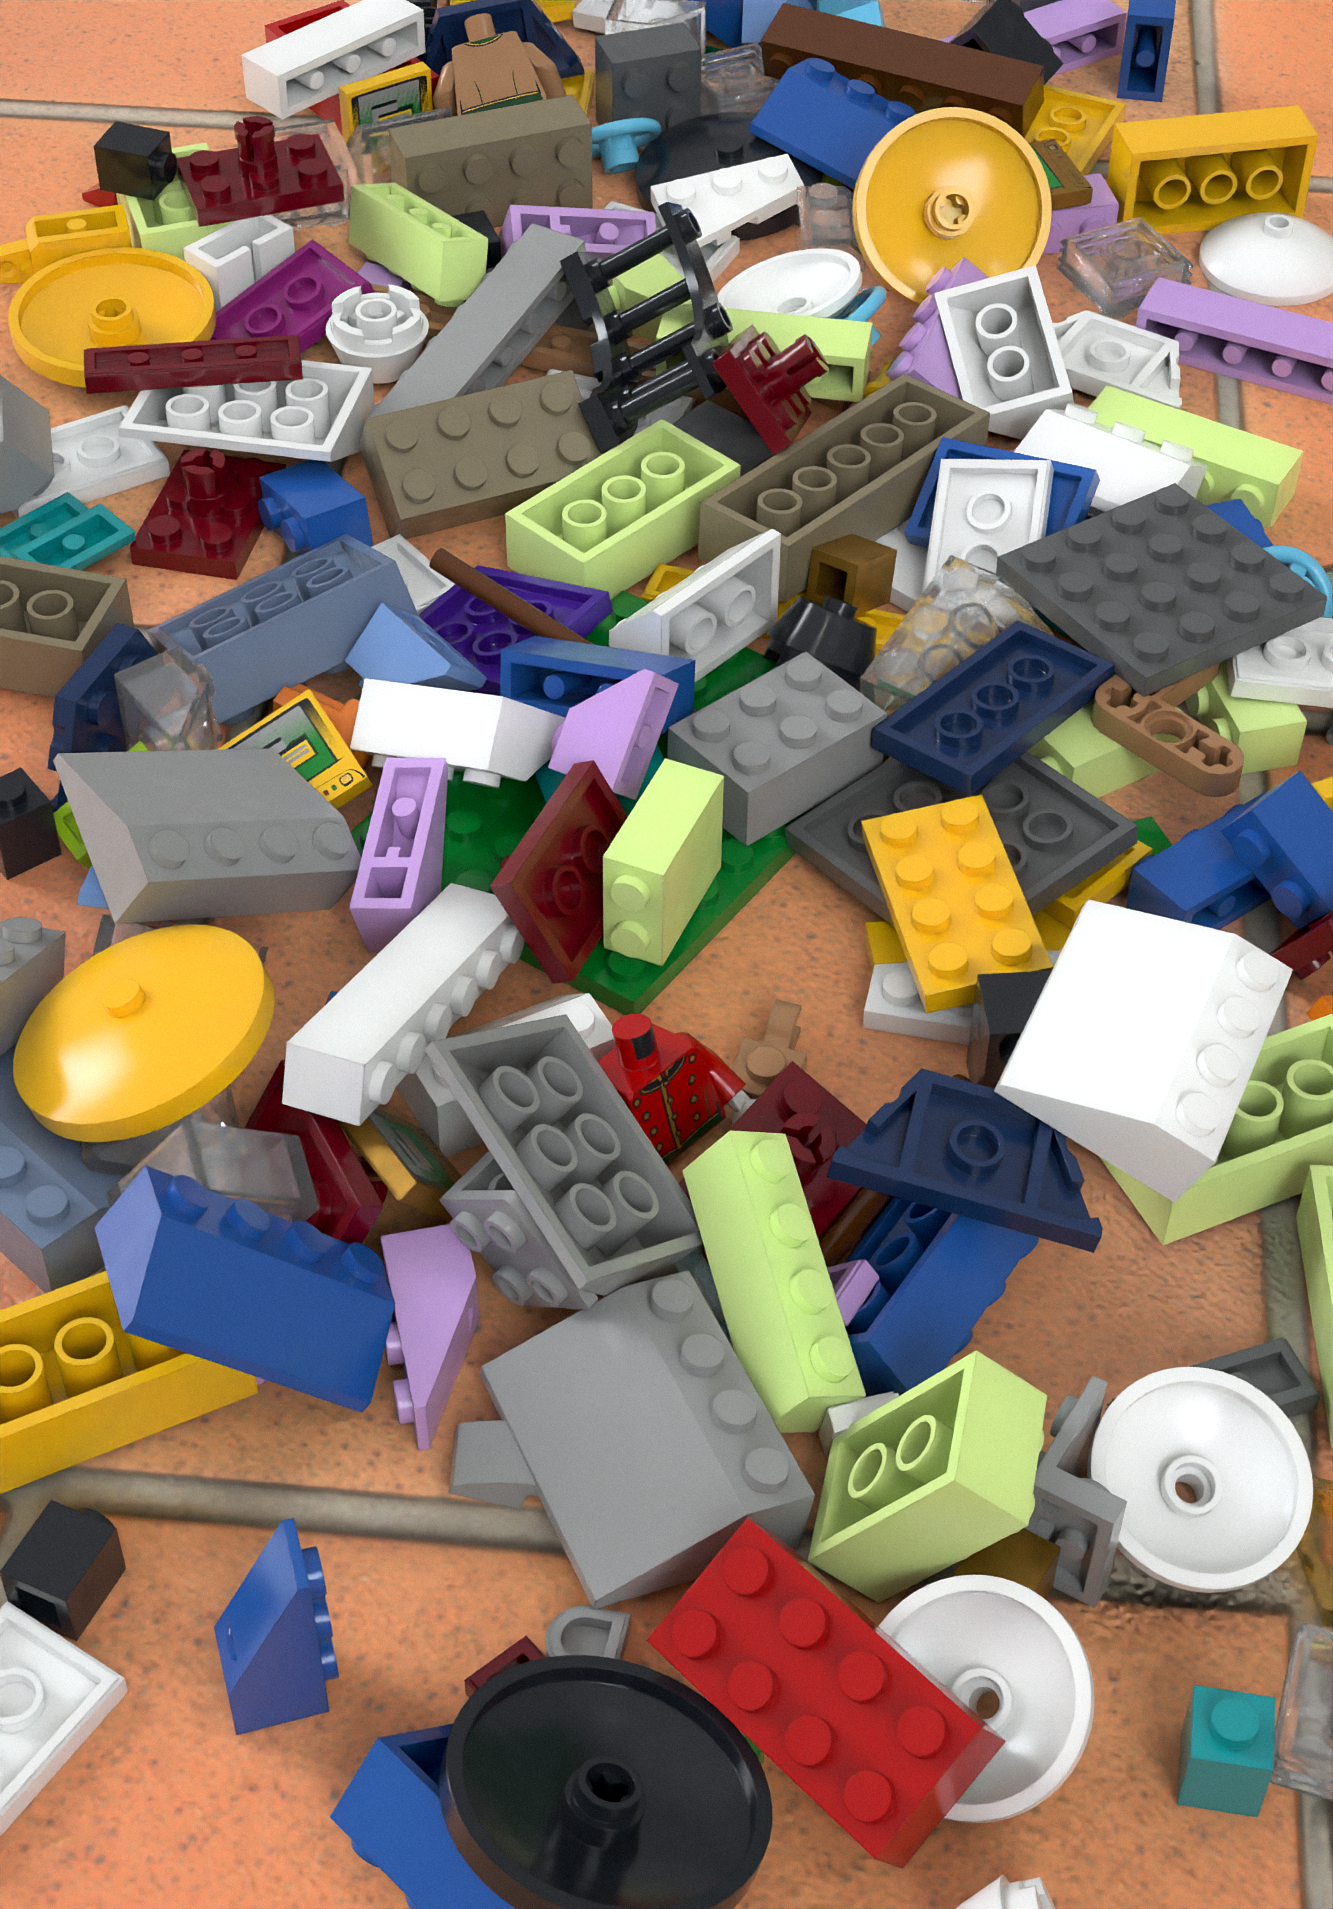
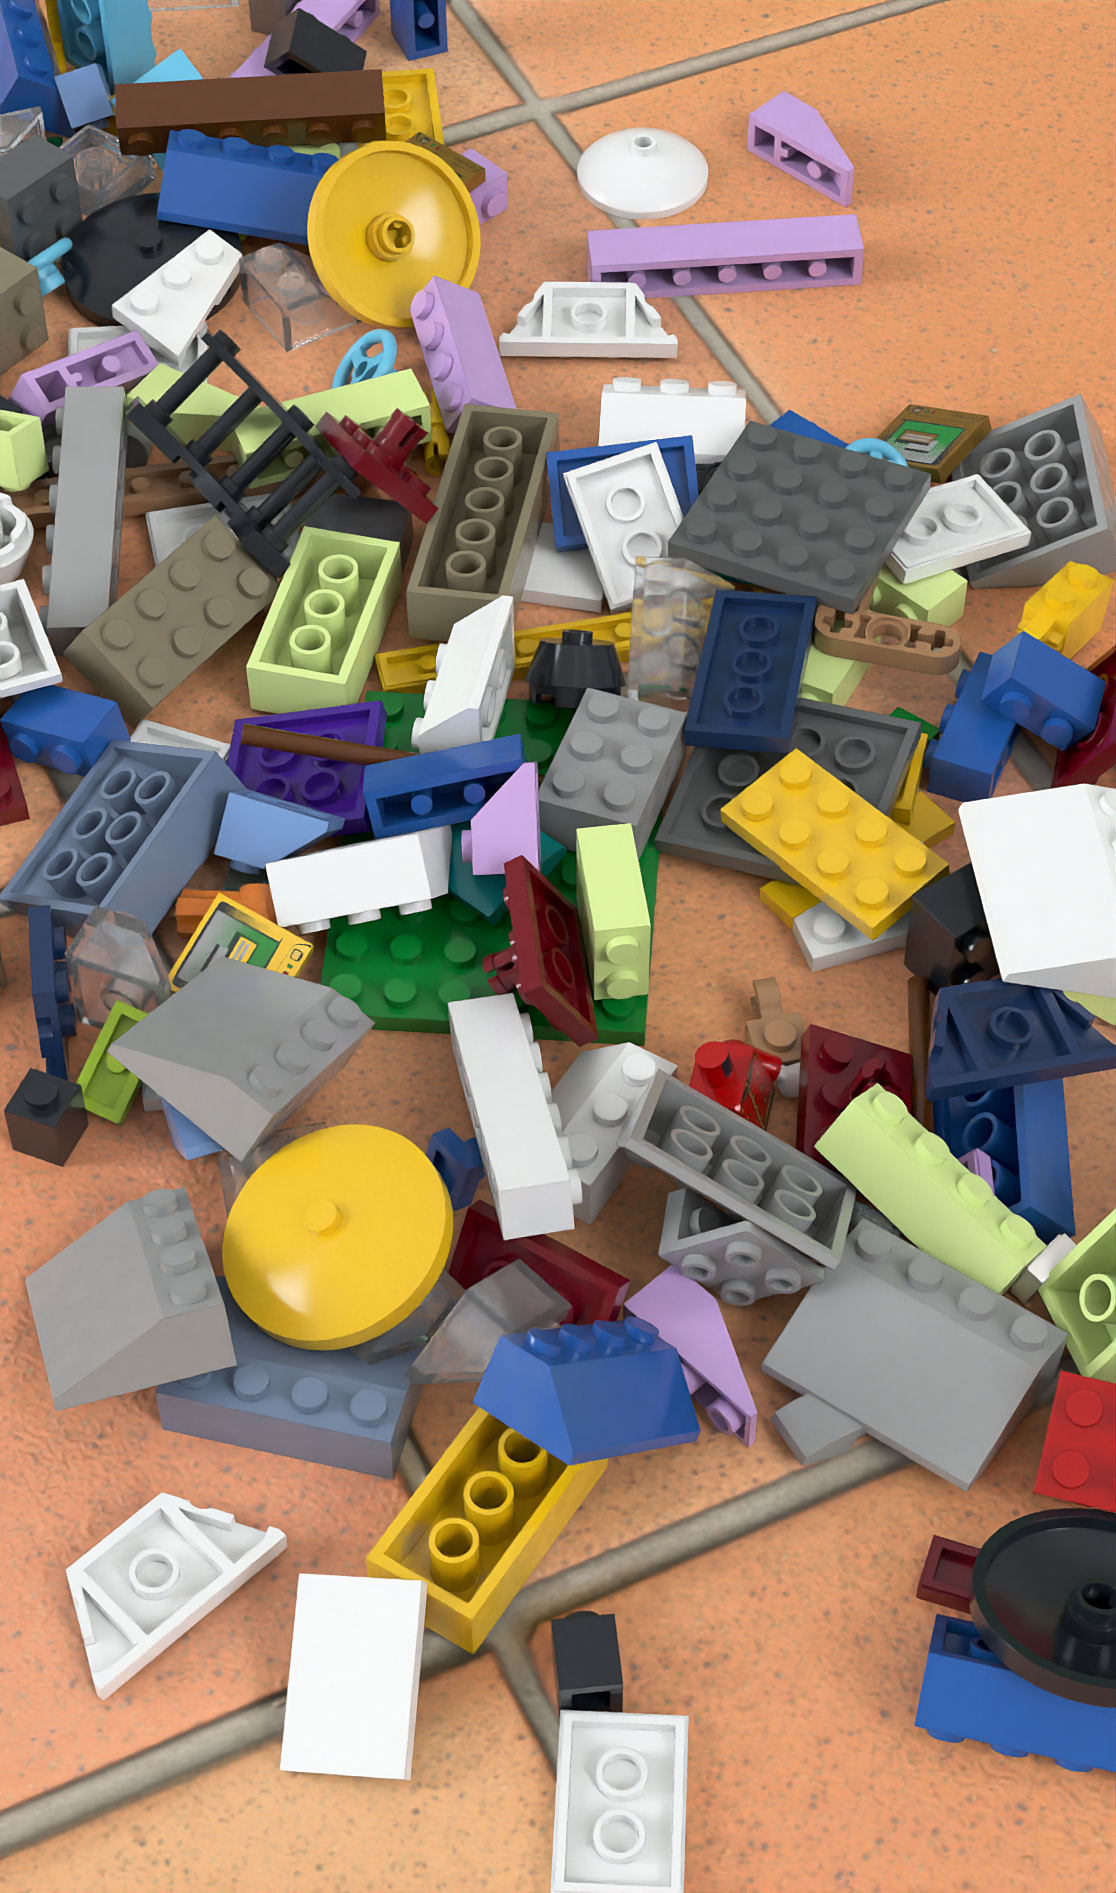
camera: 30 degrees left, 5 degrees up
blue slope [214,1518,339,1735] -> none
pearl gold tile [337,1107,462,1223] -> none
lavender slope [349,758,448,953] -> none
light grey tile [545,1606,631,1660] -> none
white dish [717,248,862,319] -> none
pearl gold brick [806,533,897,616] -> none
white slope [934,265,1074,440] -> none
clear brick [1057,217,1194,319] -> none
yellowish green brick [1088,385,1304,528] -> none
yellow brick [1107,105,1319,239] -> none

